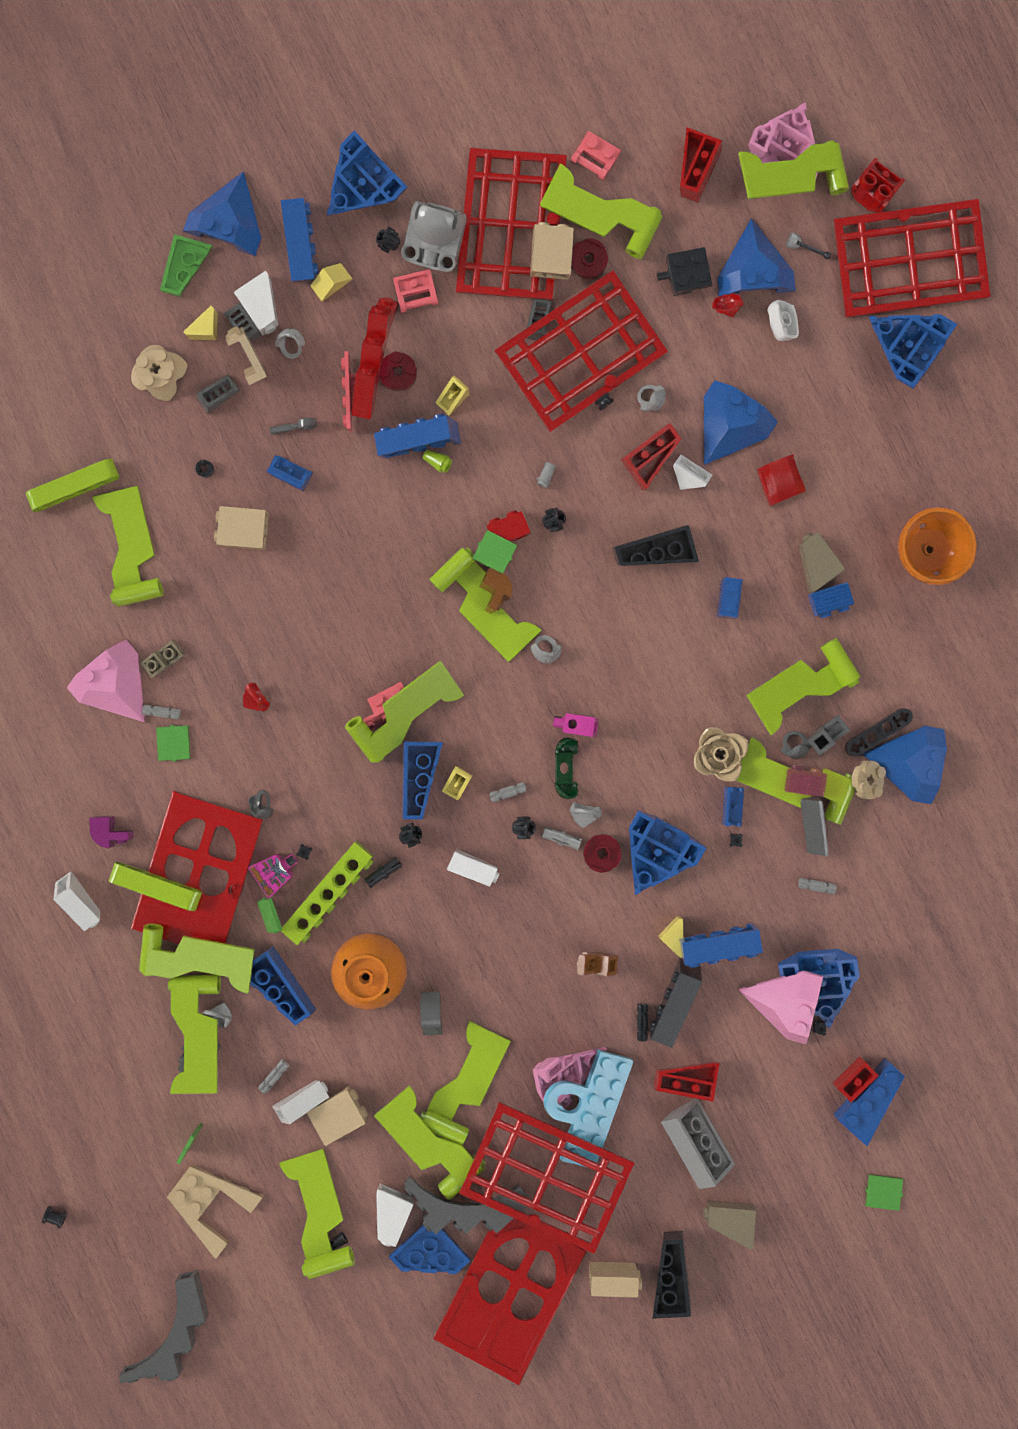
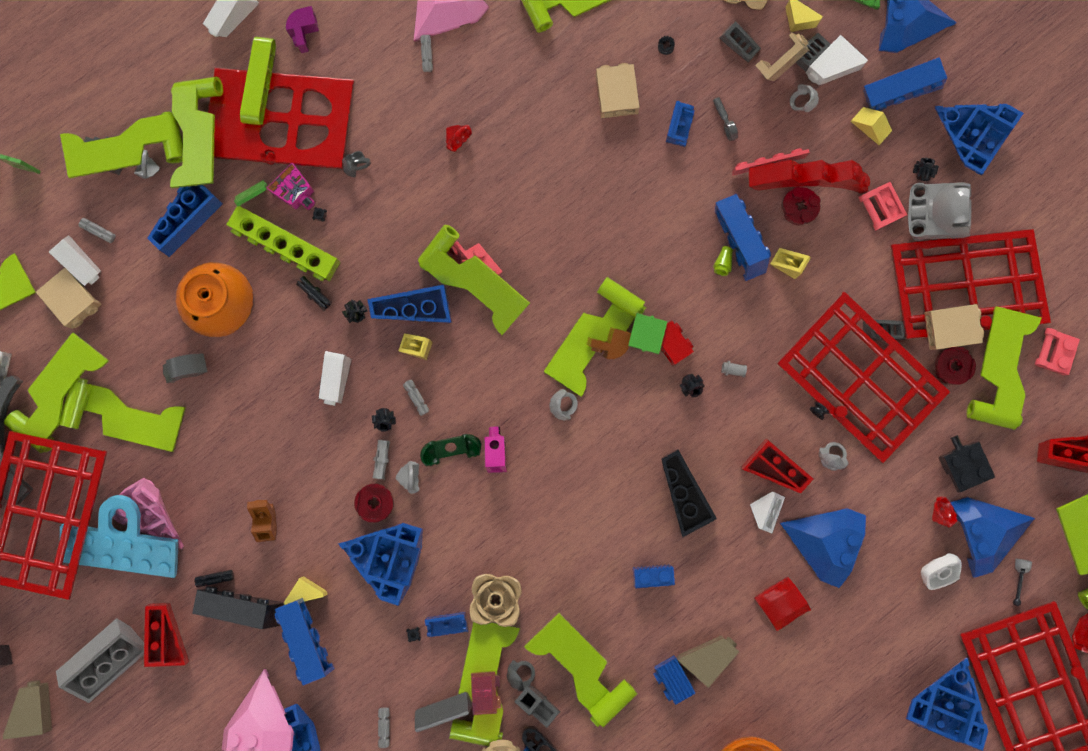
camera: 80 degrees right, 5 degrees down
dark tan slope [141,640,186,678] -> none
bright green piece [156,725,190,762] -> none

